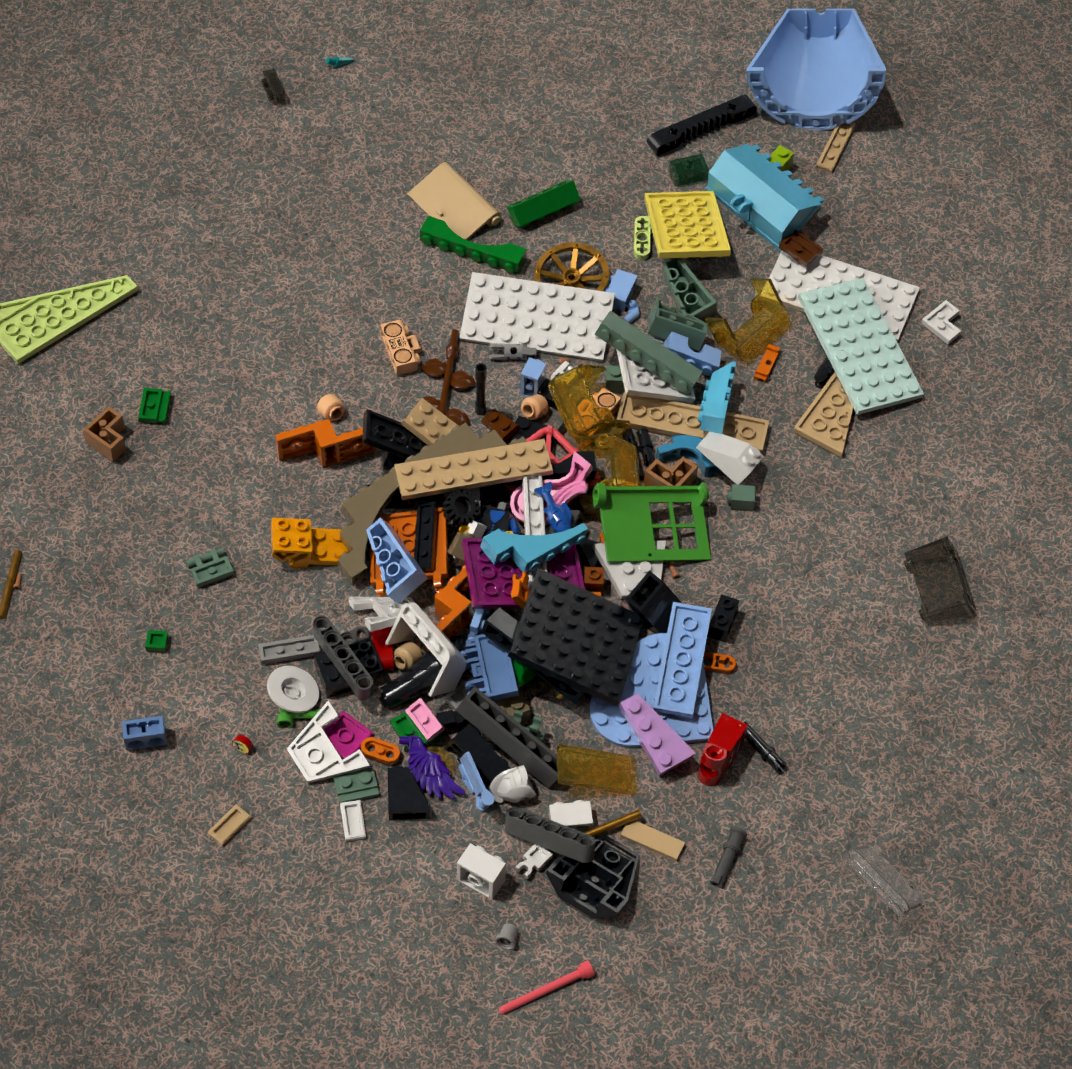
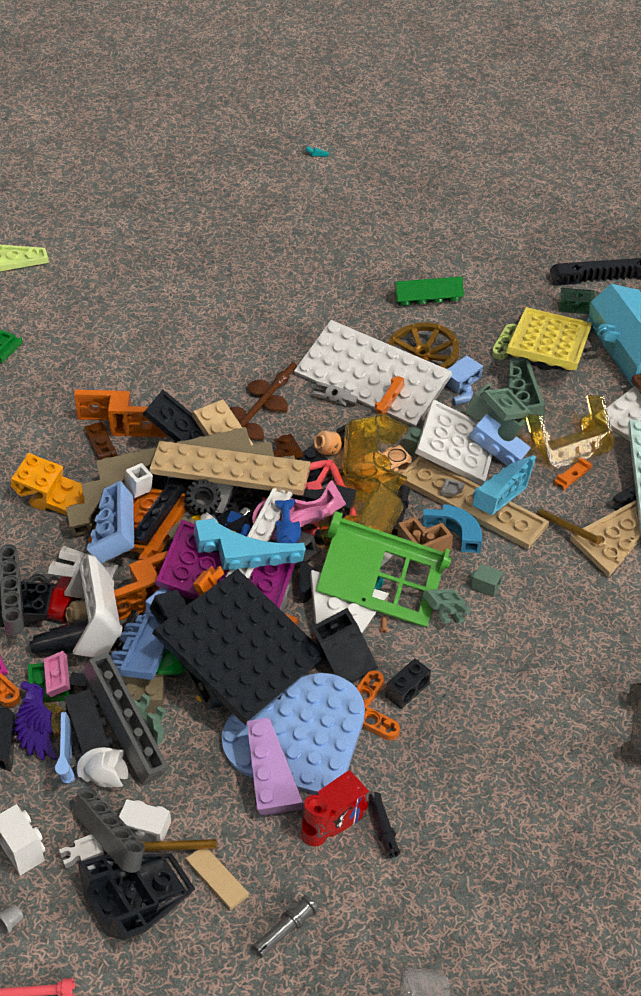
camera: 25 degrees right, 10 degrees down
clear smoke piece [261,68,286,106] -> none
light nougat head [317,394,345,421] -> none
light nougat piece [380,320,422,376] -> none
tan door [407,162,501,240] -> none
green arch [420,216,526,274] -> none
black piece [475,363,487,415] -> none
light blue brick [520,357,546,397] -> none
clear yellow tile [557,744,636,795] -> none
dark orange brick [584,567,604,595] -> none
sand green brick [594,311,703,395] -> none
black pin [636,428,655,466] -> none
light blue plate [653,602,712,718] -> none
white slope [696,432,763,485] -> none
none -> reddish brown plate [84,422,117,460]
none -> white brick [124,463,153,498]
none -> orange piece [375,376,405,418]
none -> sand green plate [423,589,471,624]
none -> light grey tile [440,478,465,497]
none -> sand green plate [481,388,531,421]
none -> pearl gold bar [537,508,602,545]

